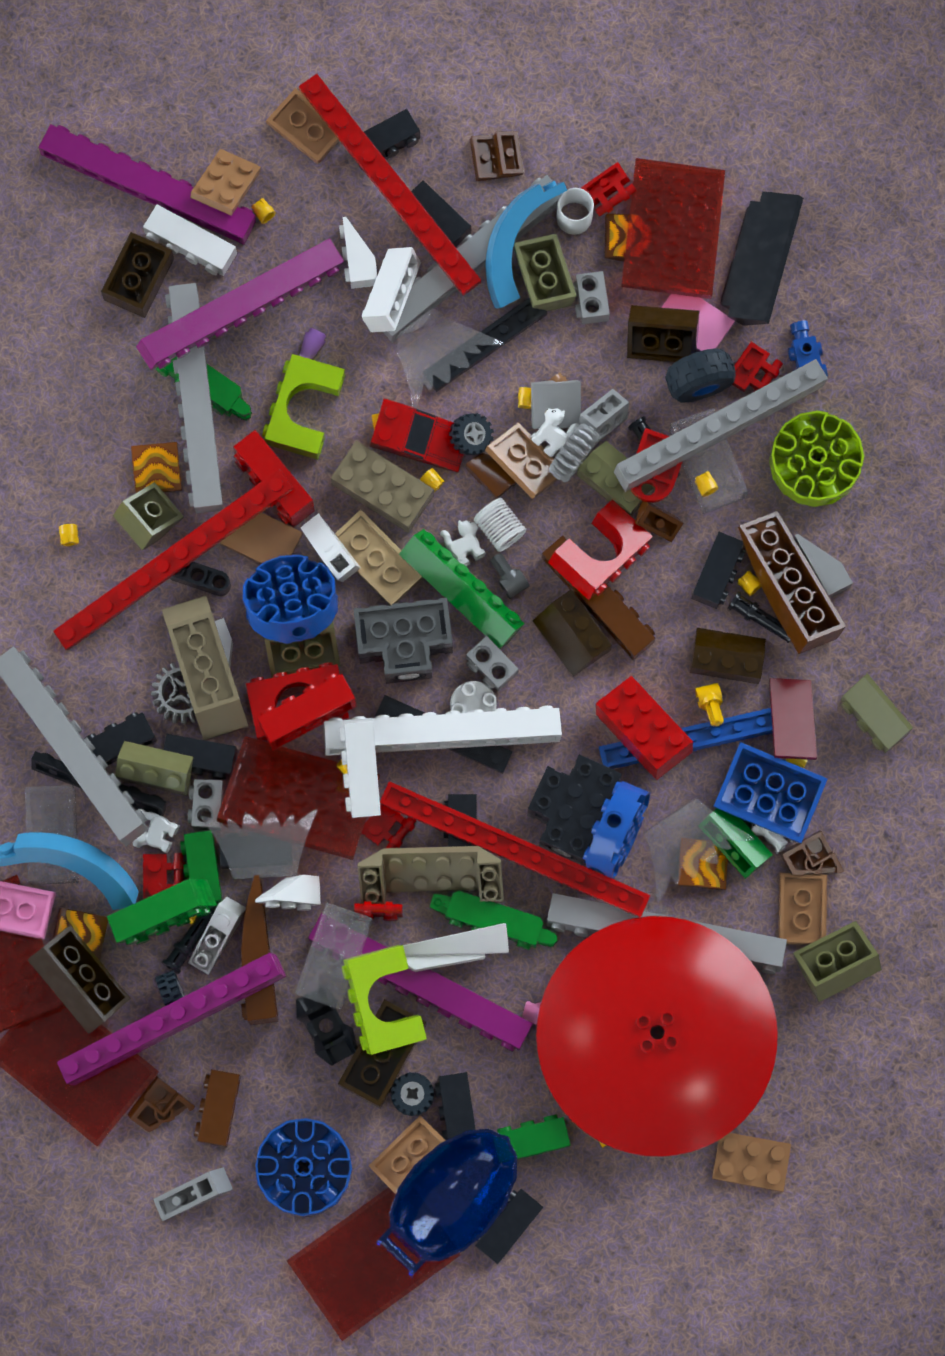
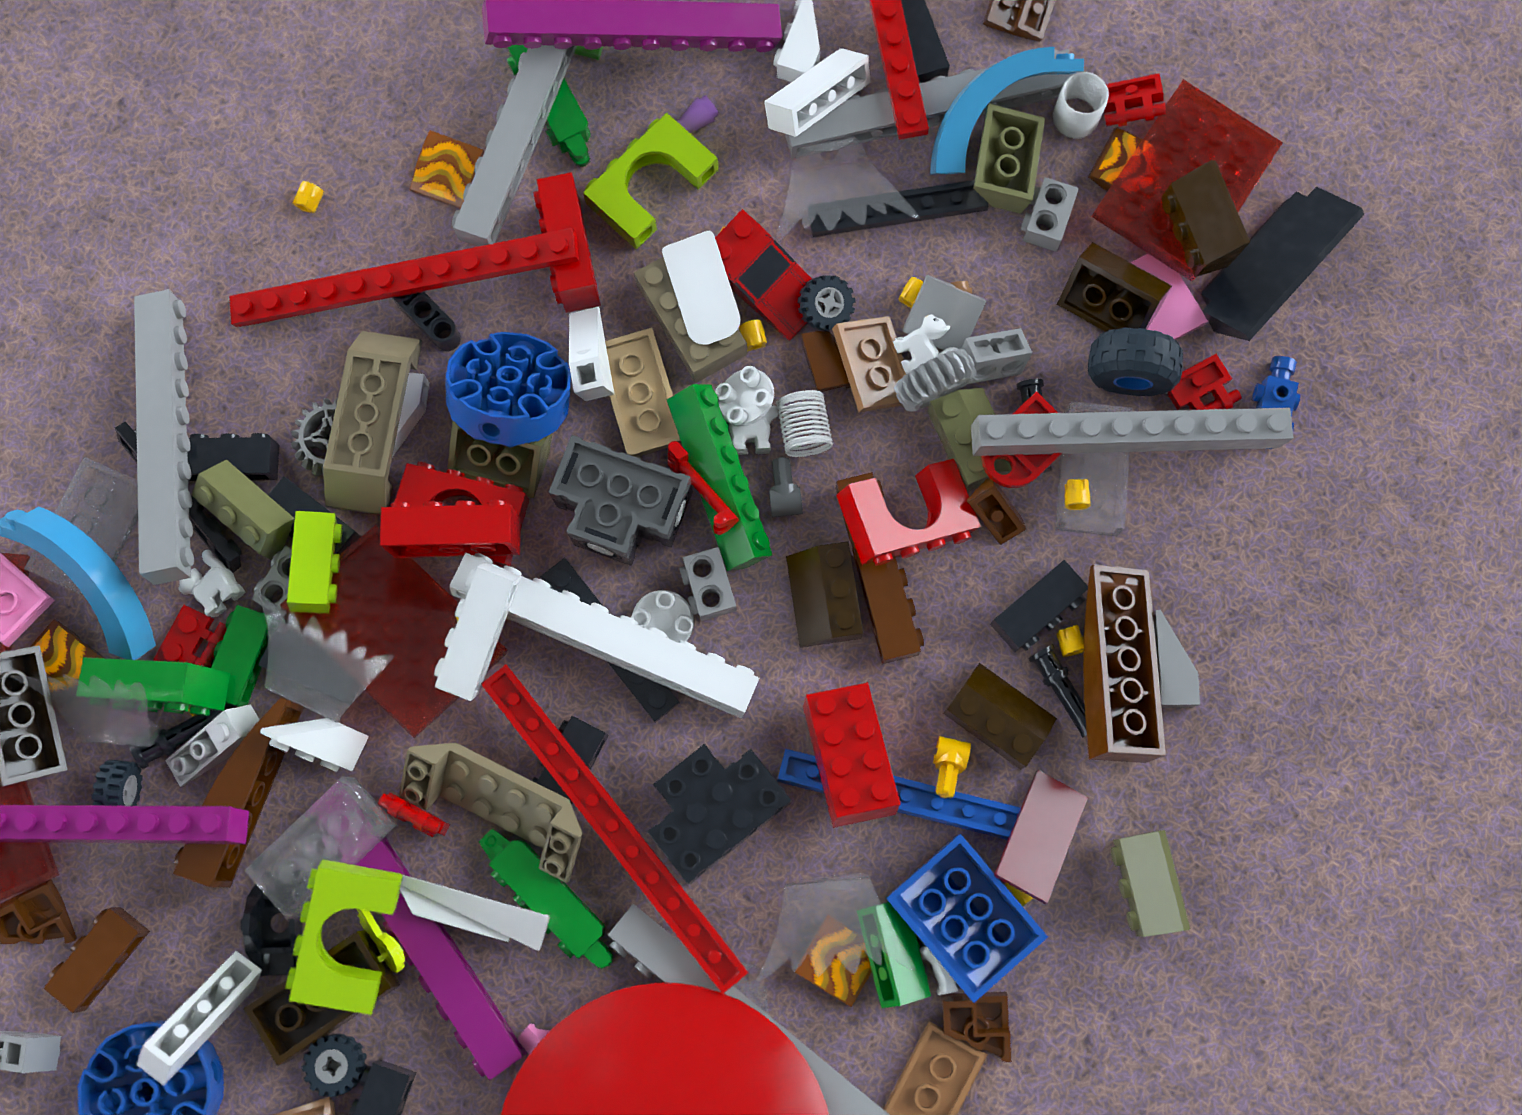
camera: 30 degrees right, 0 degrees up
olive slope [113,482,184,550] -> none
medium nougat tile [220,513,303,564] -> none
red plate [359,804,417,848] -> none
blue brick [583,781,651,879] -> none
lime brick [769,411,864,507] -> none
none -> clear piece [10,675,161,747]
none -> white brick [137,951,262,1085]
none -> lime brick [287,511,342,613]
none -> neon yellow piece [357,909,405,973]
none -> white sticker [662,231,740,345]
none -> red hinge [668,441,739,535]
none -> white dish [715,366,774,427]
none -> dark brown slope [1162,160,1250,277]

